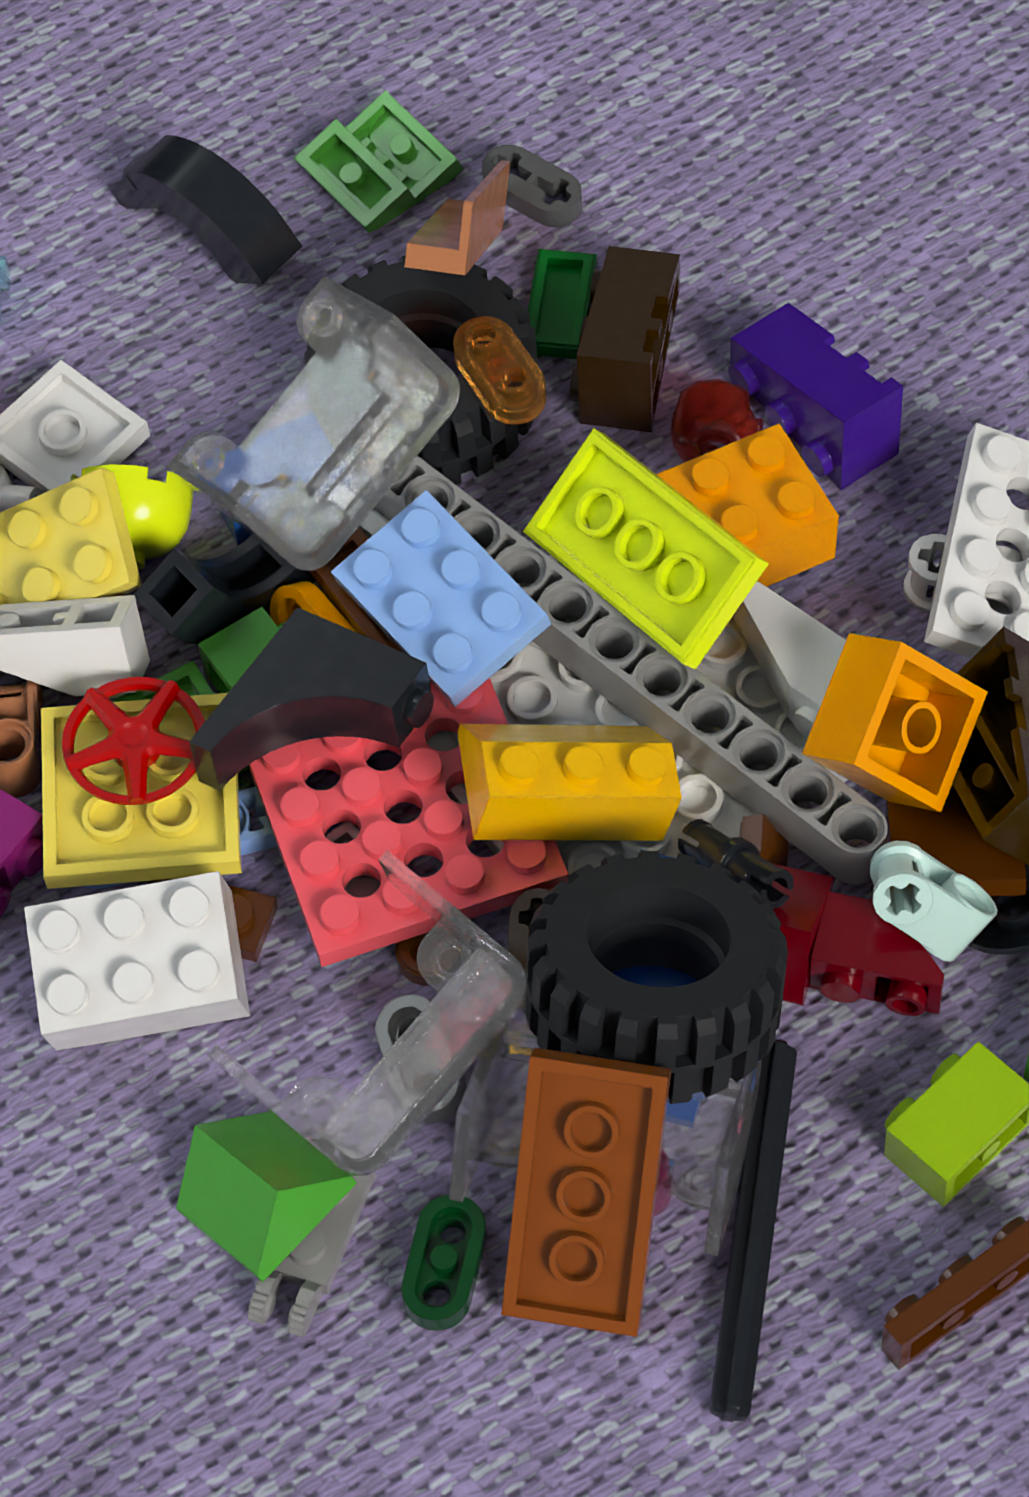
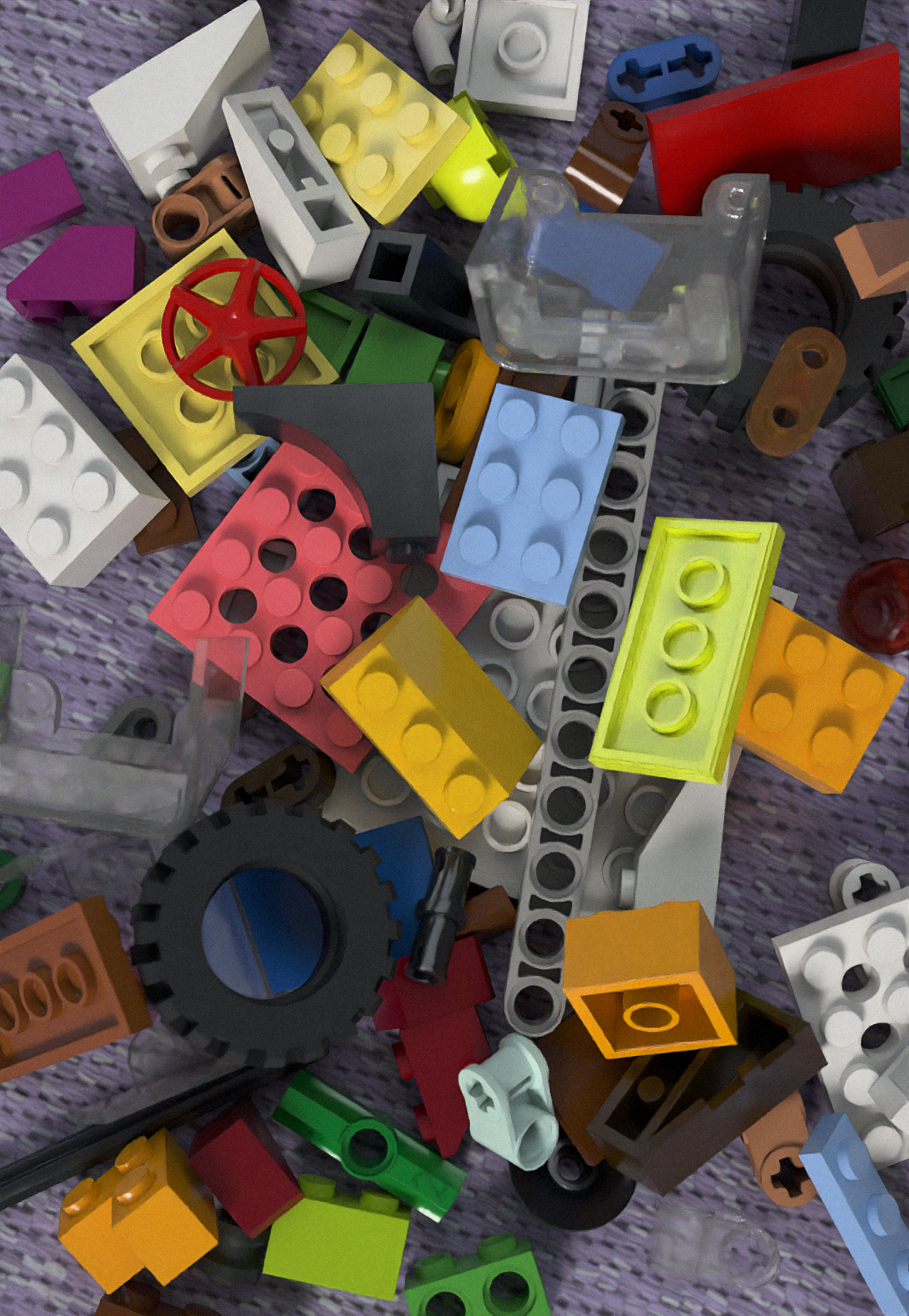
camera: 55 degrees right, 25 degrees up
none -> light orange brick [58,1127,219,1295]
none -> dark red slope [187,1095,306,1239]
none -> pearl dark grey wheel [196,1208,272,1283]
none -> green piece [271,1066,468,1223]
none -> reddish brown piece [556,101,649,218]
none -> blue beam [606,34,722,112]
none -> red tile [646,41,902,236]

